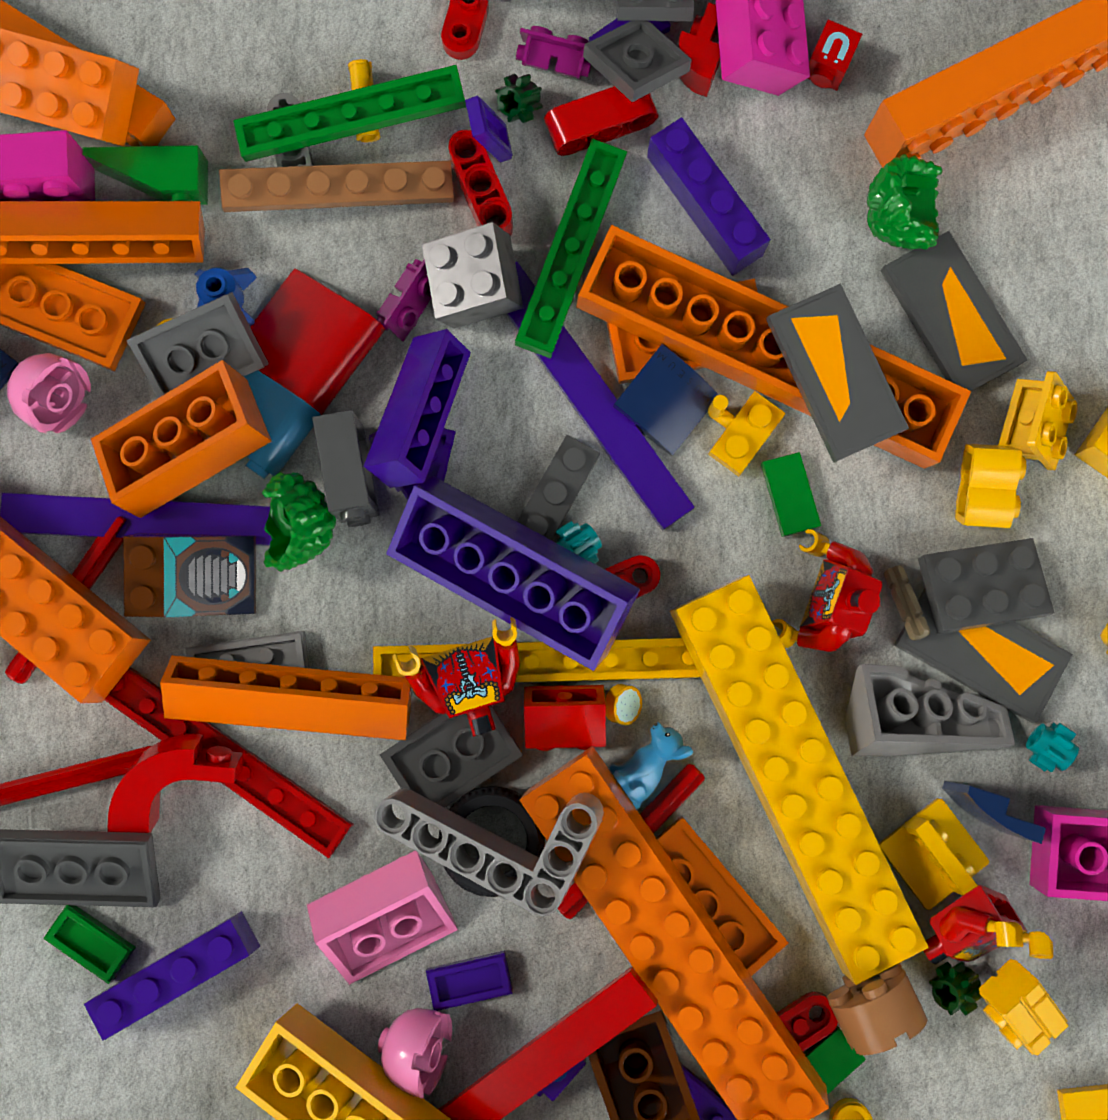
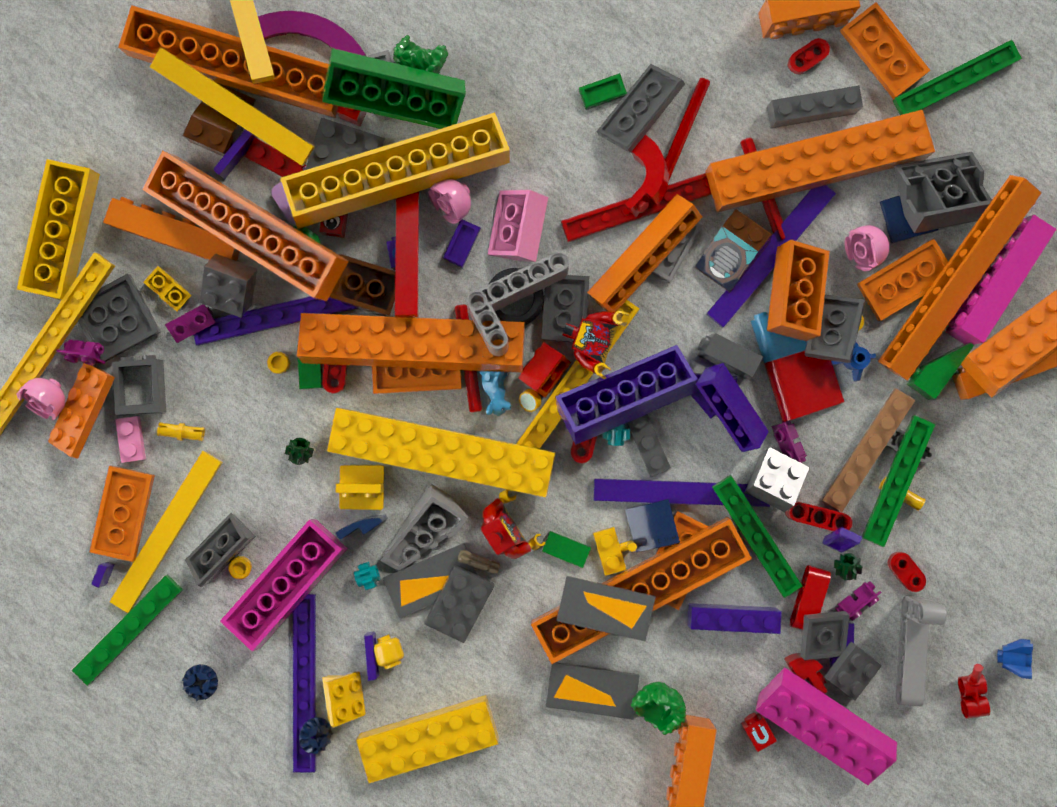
camera: 130 degrees right, 5 degrees up
dark purple brick [84,911,260,1041] -> none
green hair [262,472,336,572] -> none
medium nougat brick [827,963,928,1055] -> none
red torso [924,885,1053,965] -> none
yellow brick [955,443,1027,528] -> none
yellow brick [979,959,1068,1056] -> none
yellow bracket [998,371,1078,471] -> none

